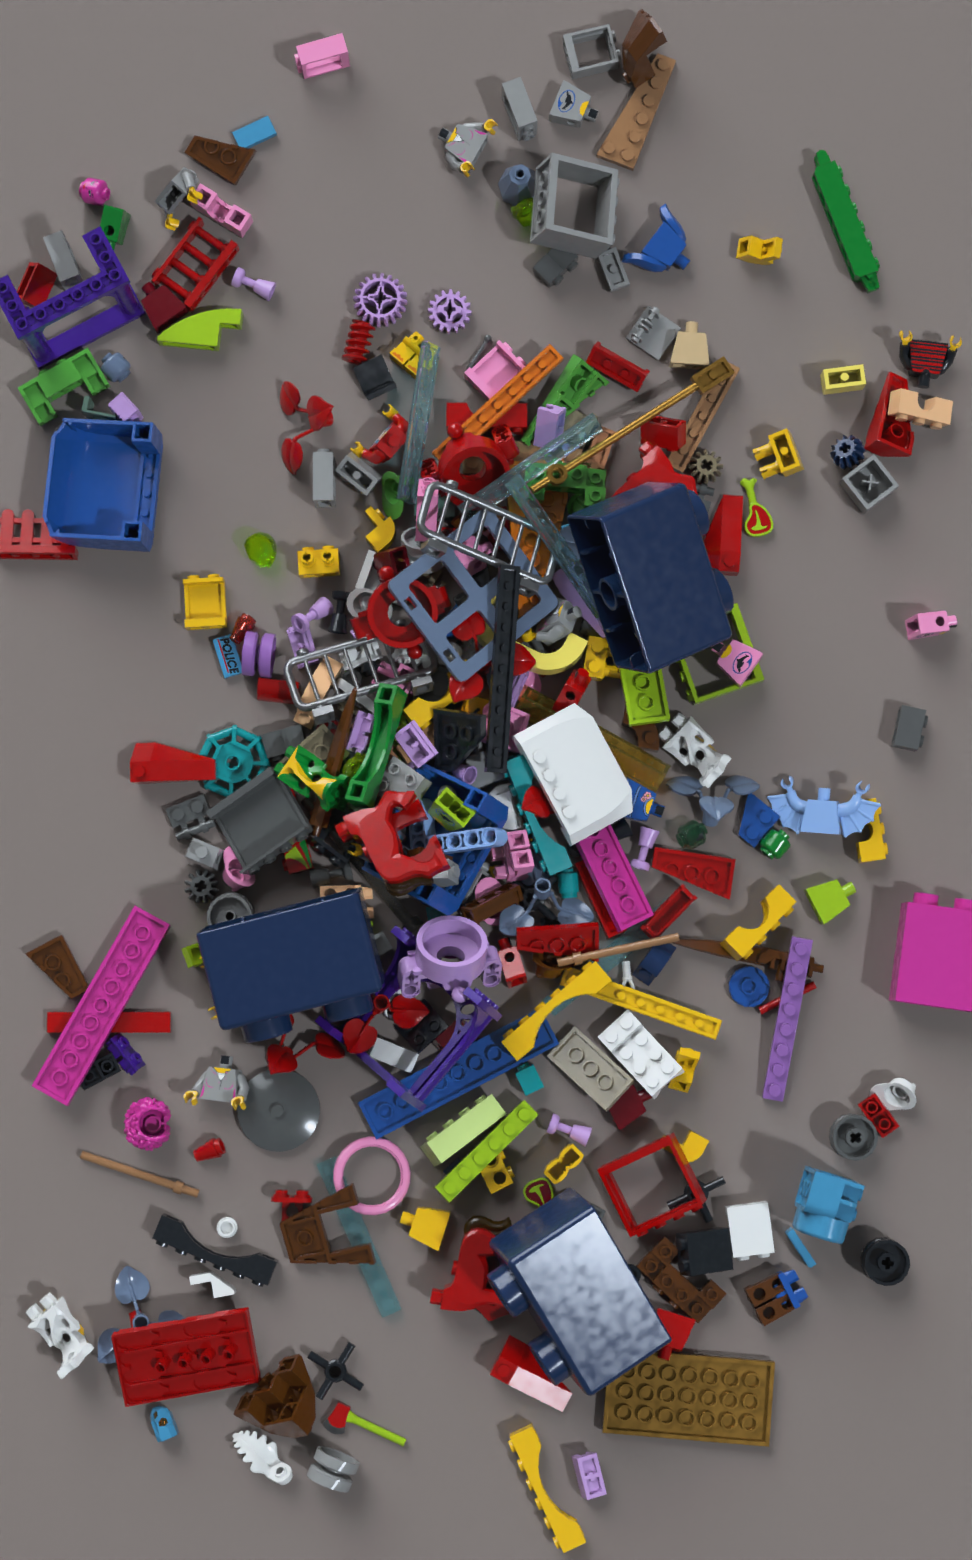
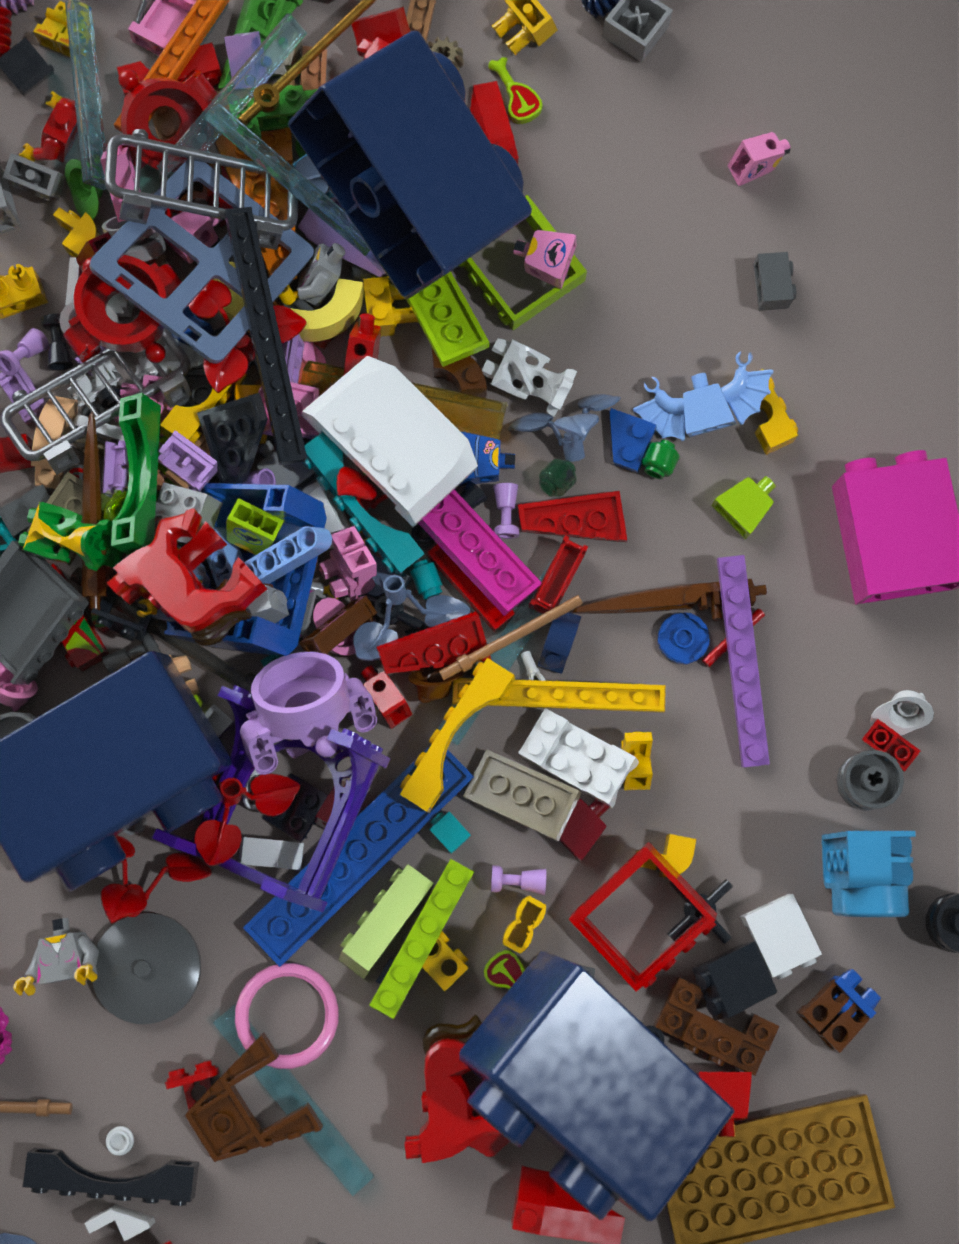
camera: 20 degrees left, 5 degrees down
red cone [193,1138,226,1162] -> none
yellow torso [400,1206,451,1251] -> none
yellow arch [720,884,797,961] -> none
dark azure tile [785,1227,816,1268] -> none

